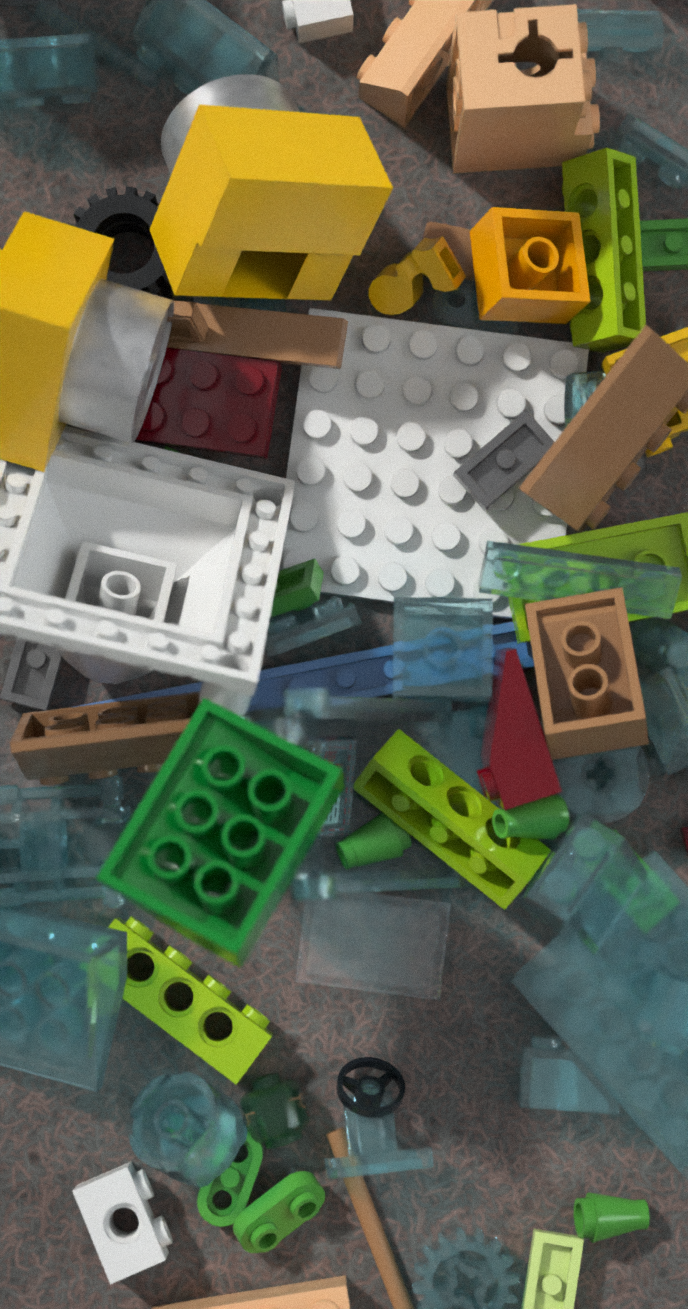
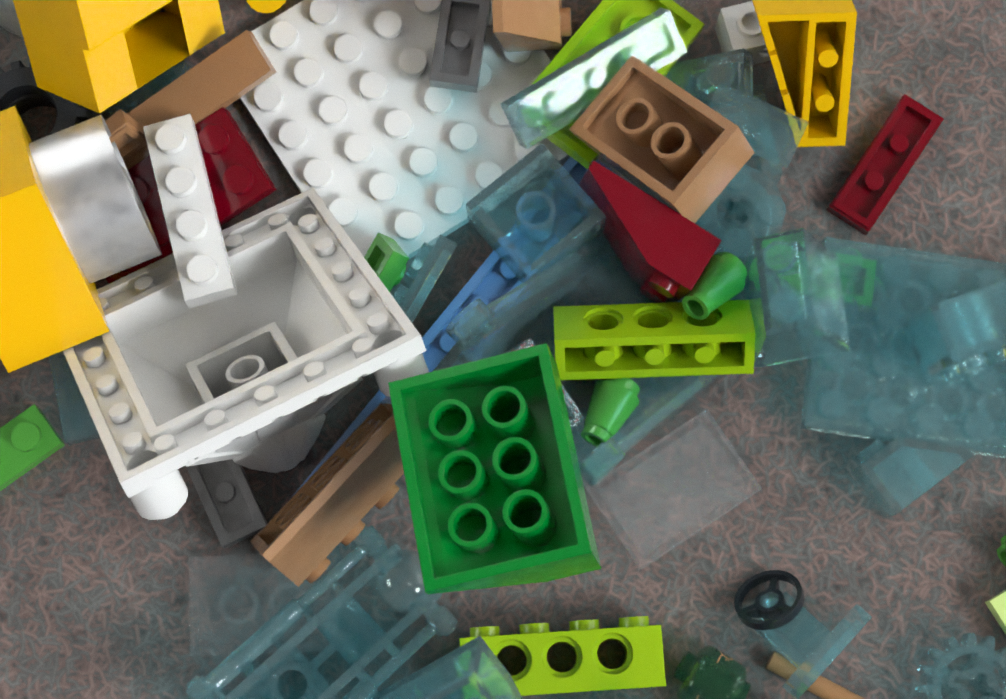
camera: 35 degrees left, 5 degrees down
none -> white plate [143,114,237,308]

